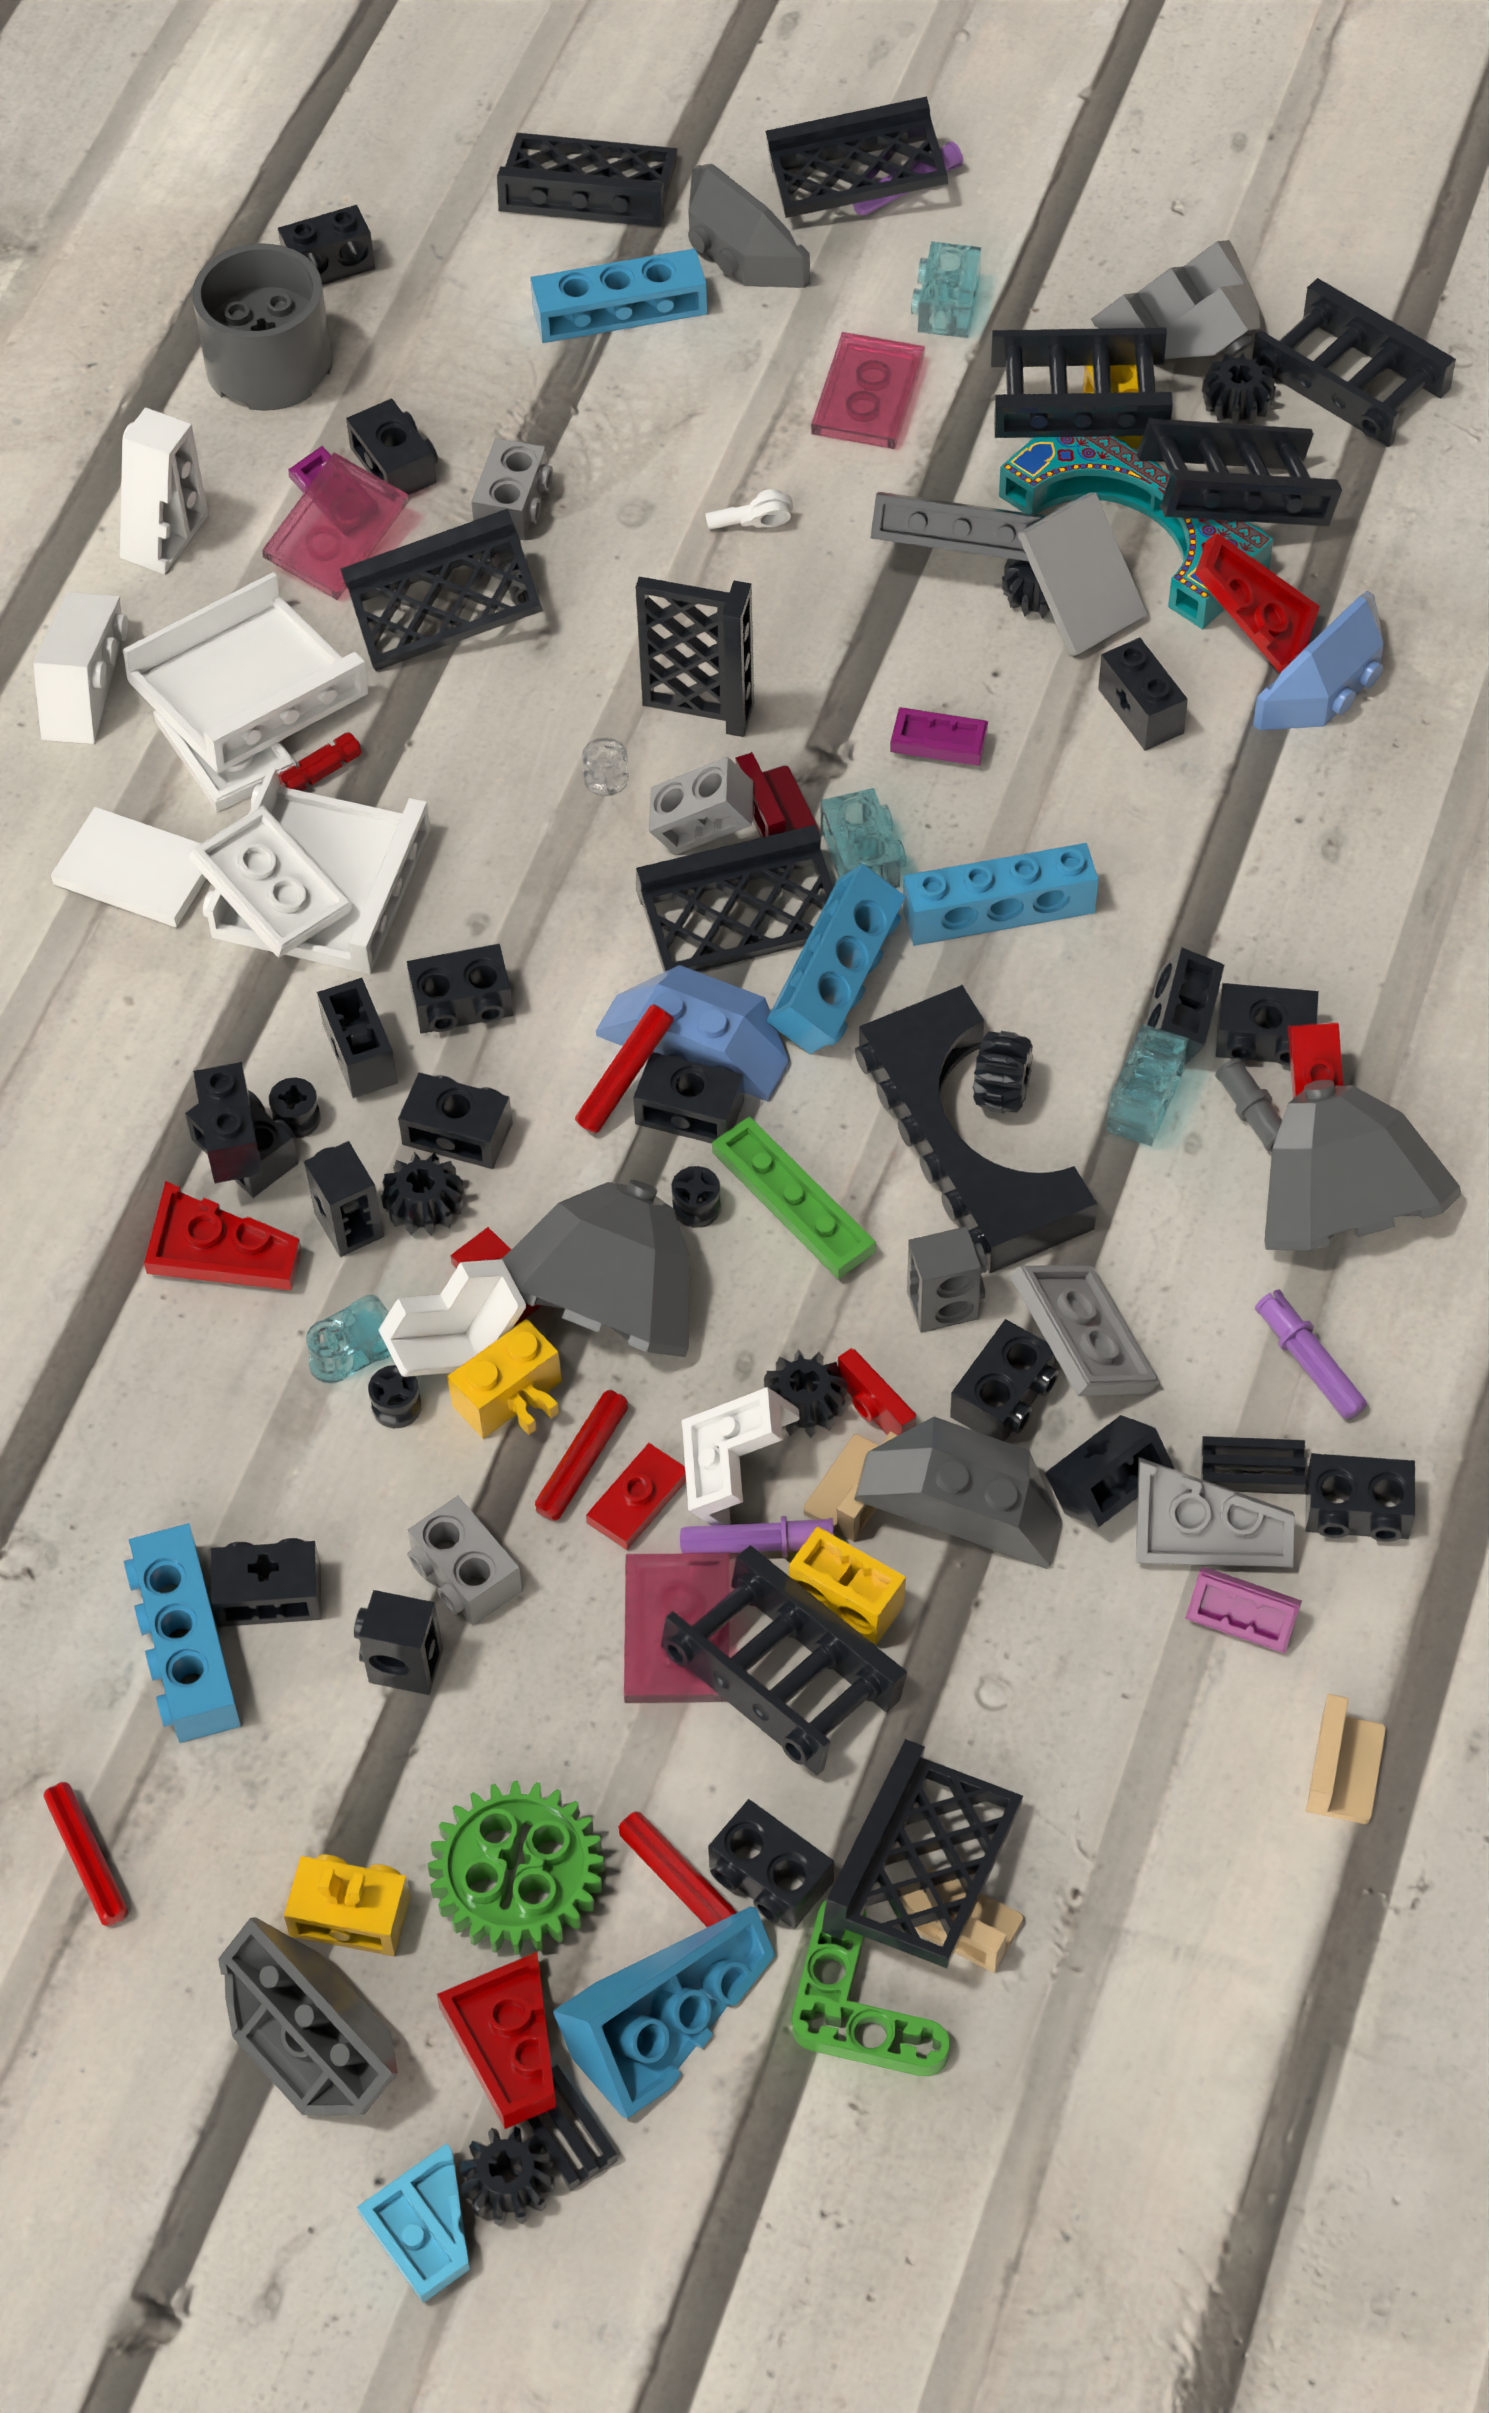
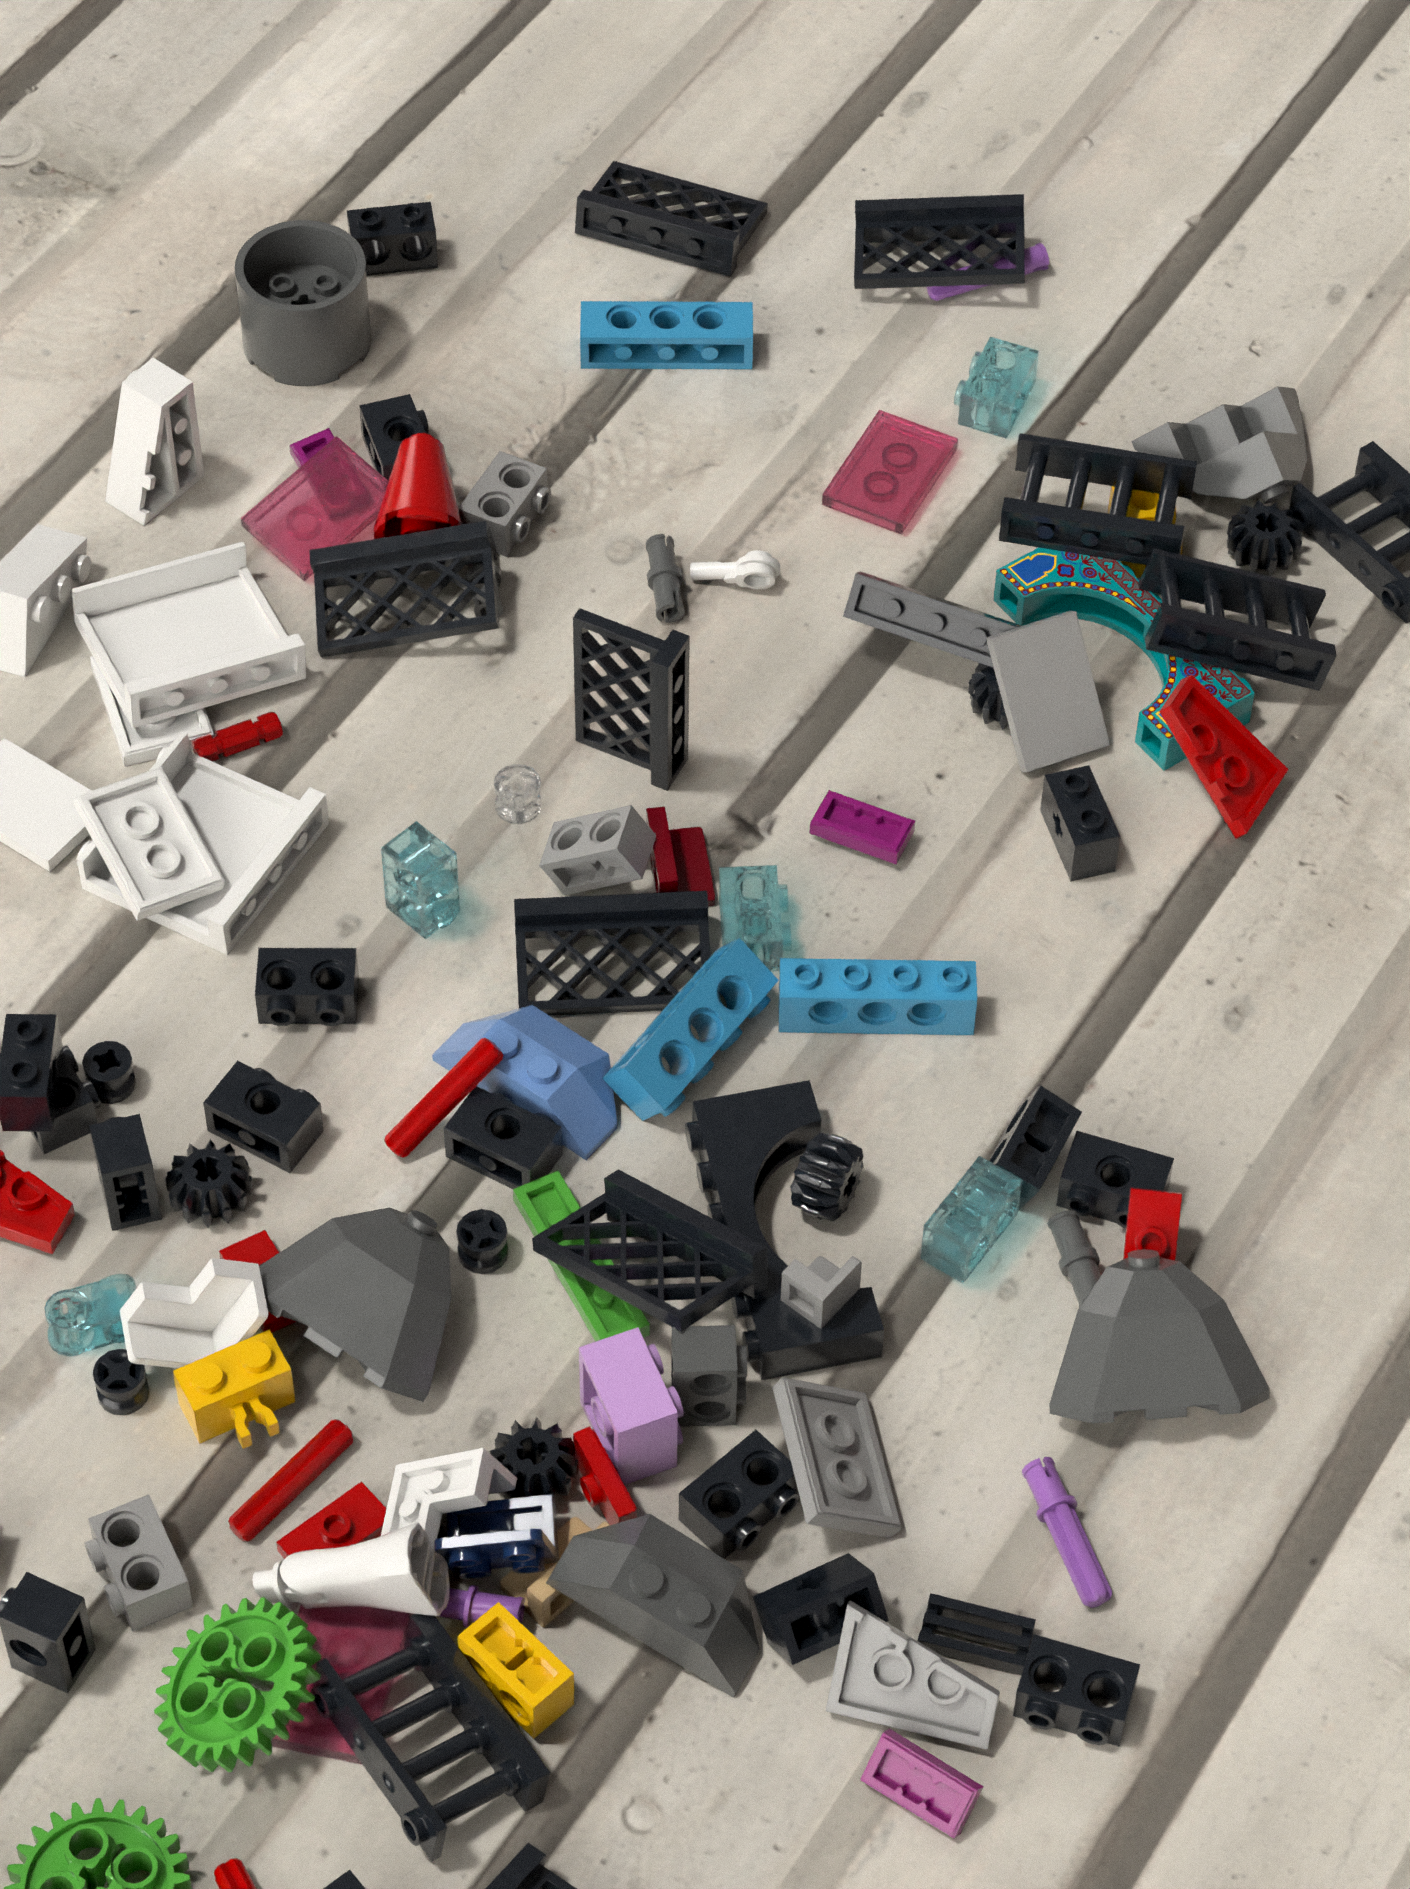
camera: 10 degrees right, 5 degrees down
black brick [317,978,398,1098] -> none
dark grey wedge [688,164,810,288] -> none
medium blue wedge [1253,591,1384,730] -> none
none -> bright green gear [154,1597,321,1772]
none -> white piece [253,1522,449,1616]
none -> red cone [374,433,462,539]
none -> clear light blue brick [381,821,460,939]
none -> dark blue bracket [434,1494,559,1579]
none -> black fence [532,1169,769,1332]
none -> lavender brick [579,1327,684,1485]
none -> dark grey pin [645,534,685,623]
none -> light grey panel [781,1256,862,1329]

